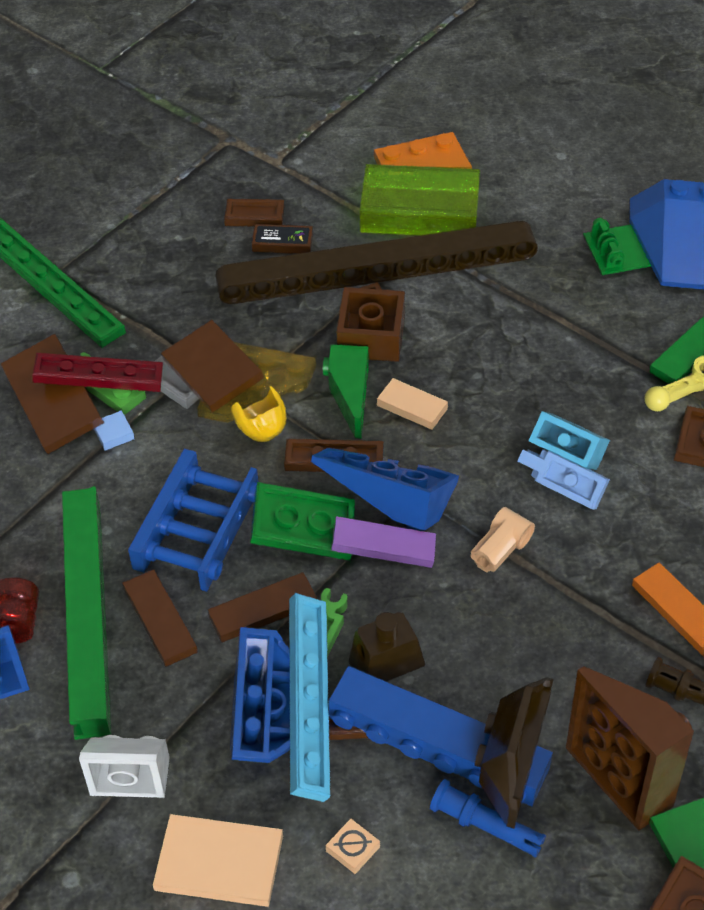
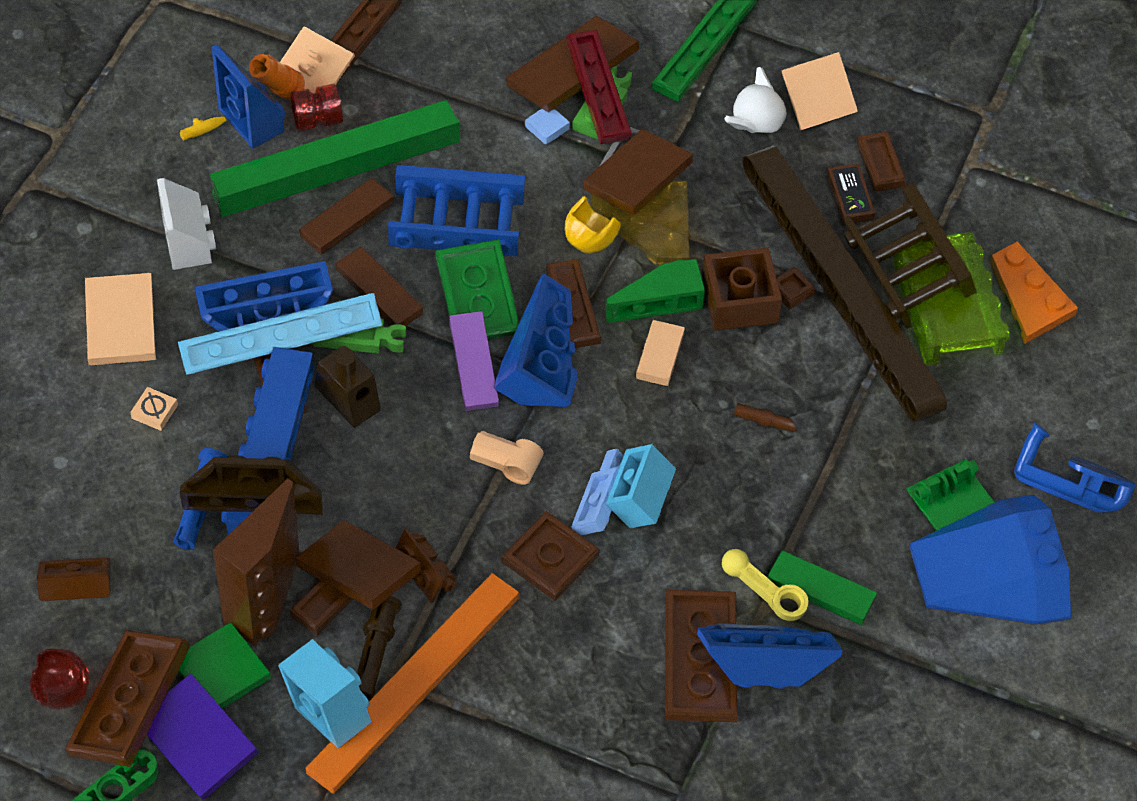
camera: 70 degrees right, 5 degrees up
none -> reddish brown tile [295,520,421,610]
none -> reddish brown hinge [396,529,456,603]
none -> reddish brown tile [502,511,600,601]
none -> white piece [724,67,787,133]
none -> reddish brown piece [734,403,797,432]
none -> light nougat piece [782,52,858,130]
none -> dark brown fence [844,182,977,329]
none -> blue piece [1014,422,1136,512]

